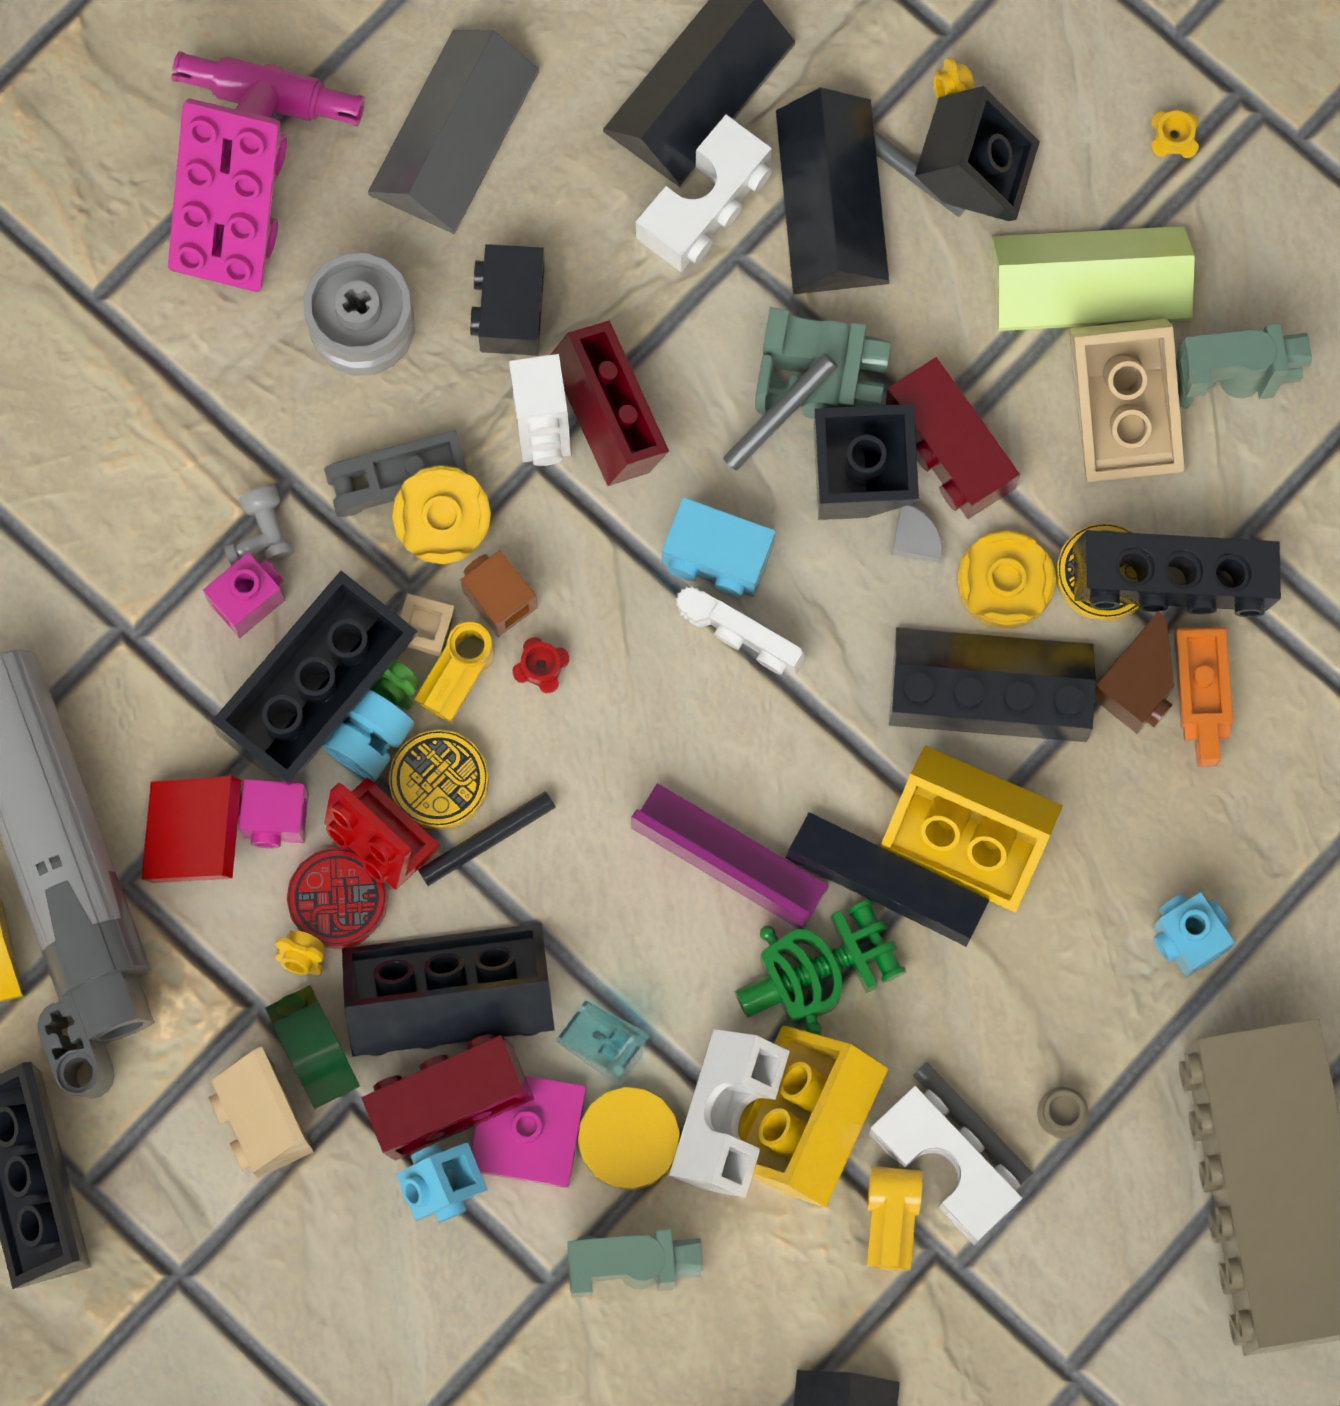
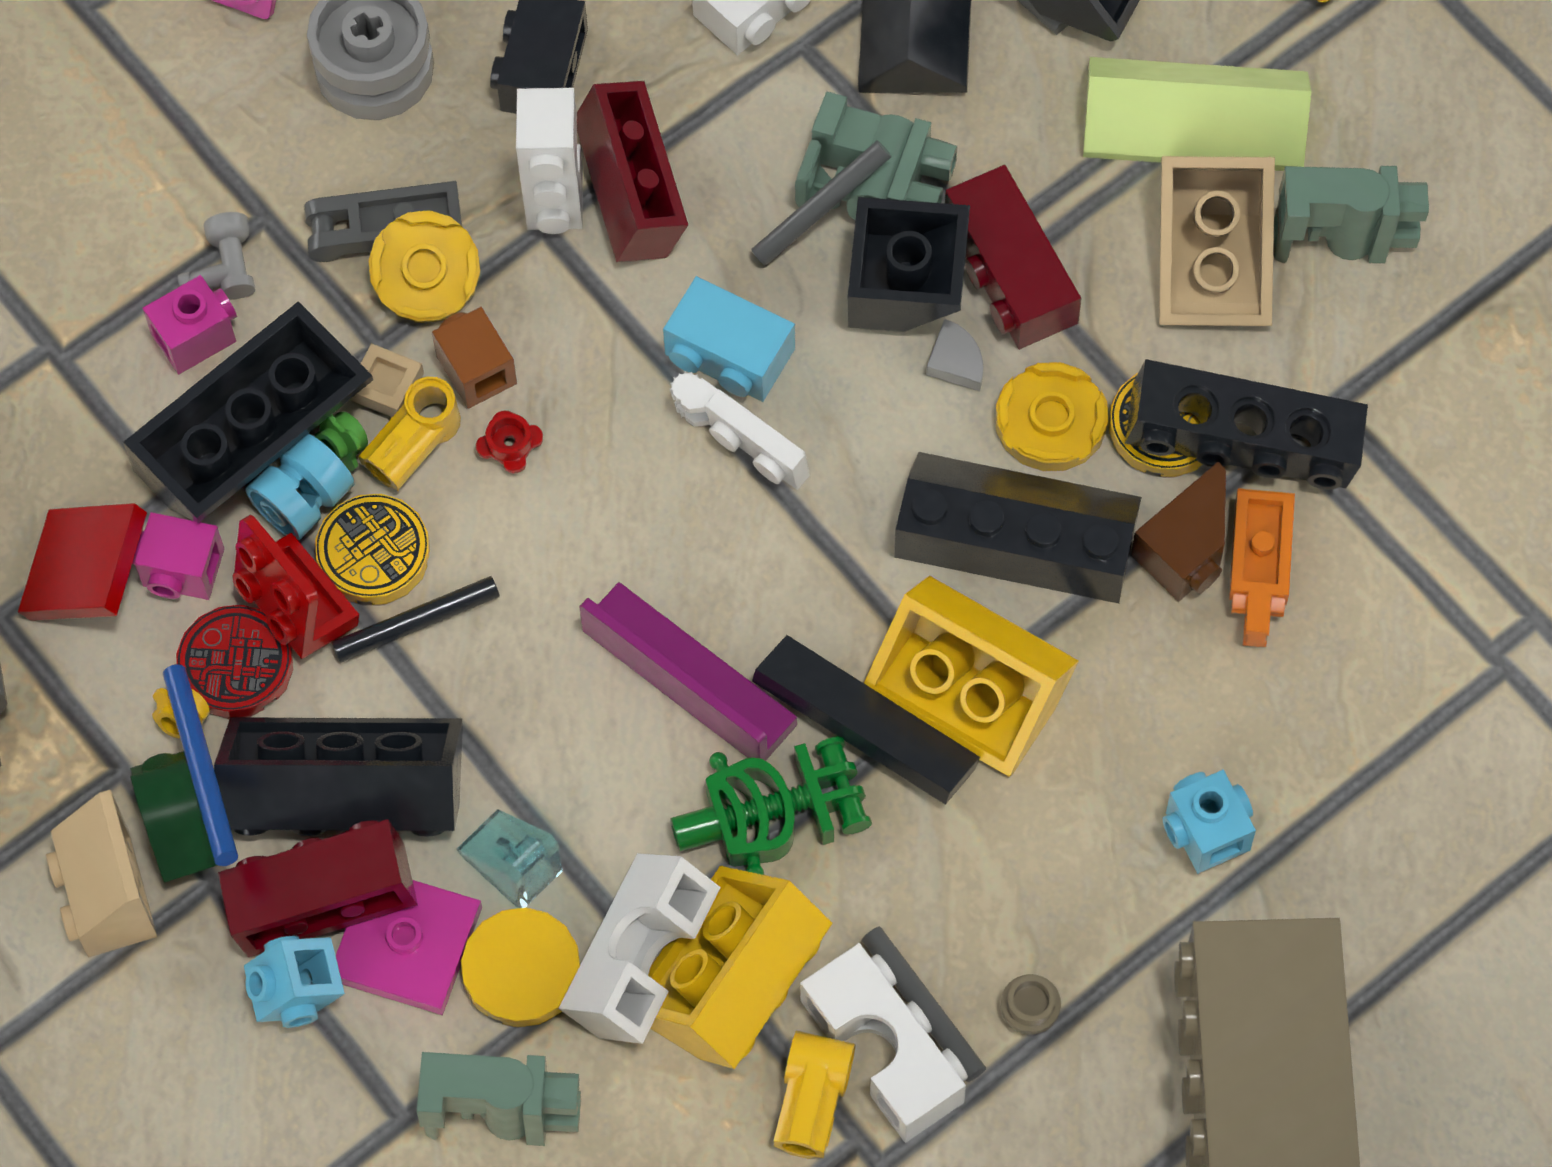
camera: 10 degrees right, 10 degrees down
none -> blue bar [163,664,238,866]

